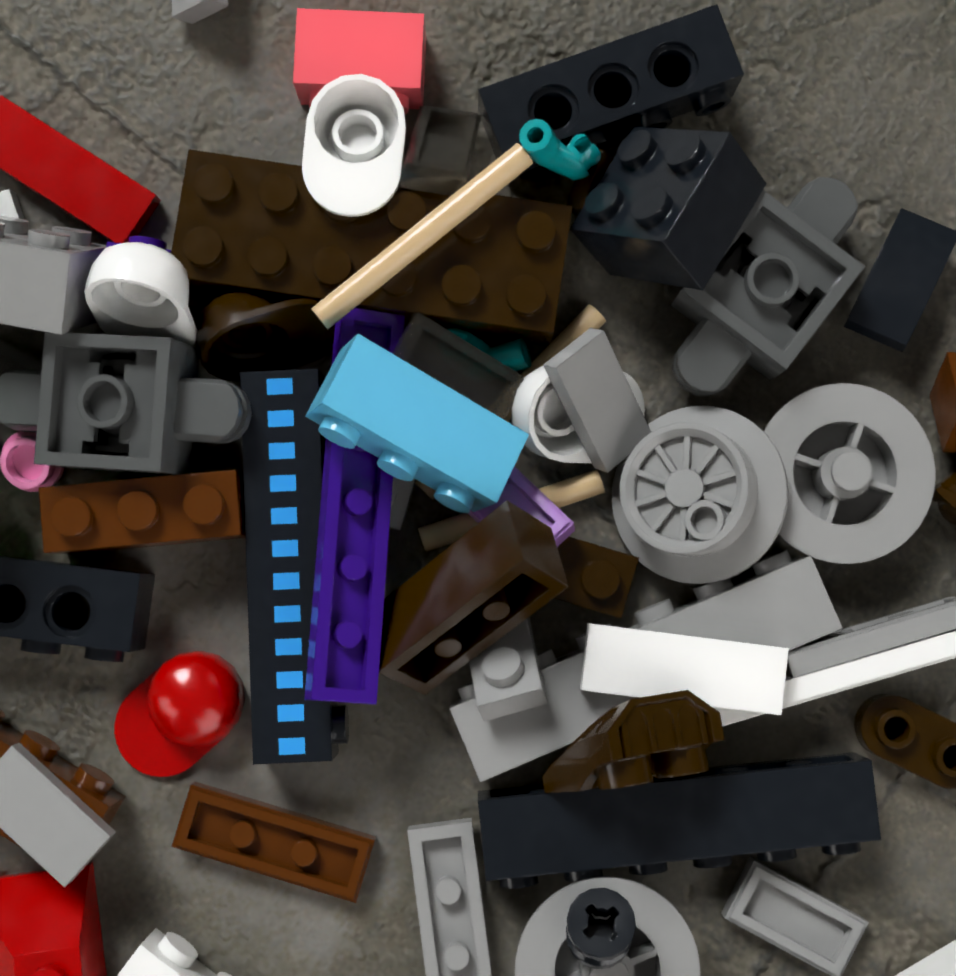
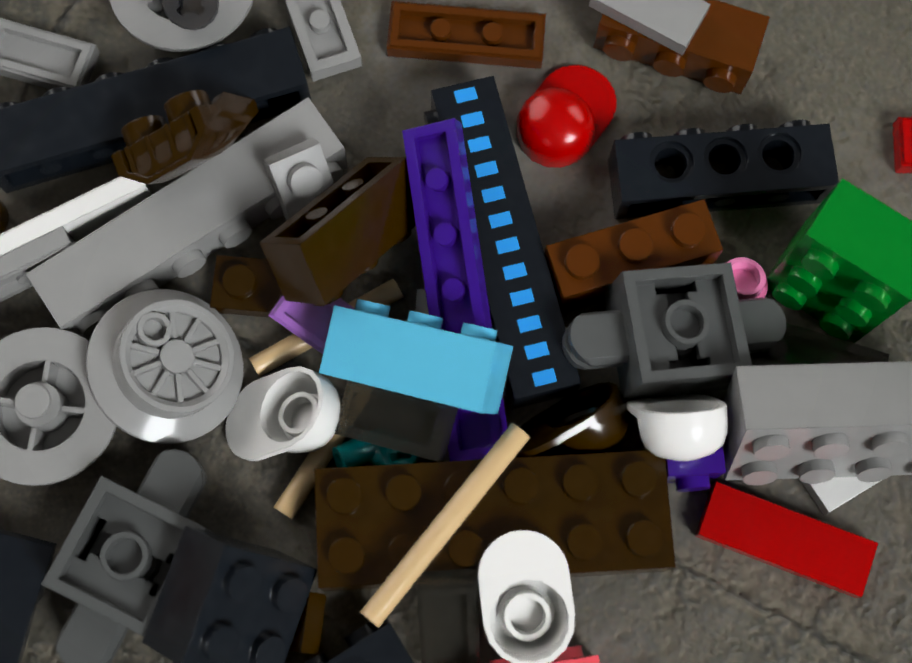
camera: 165 degrees right, 10 degrees down
teal arm [519,119,601,180] -> none
light grey tile [543,328,651,473] -> none
white tile [580,623,789,715] -> none

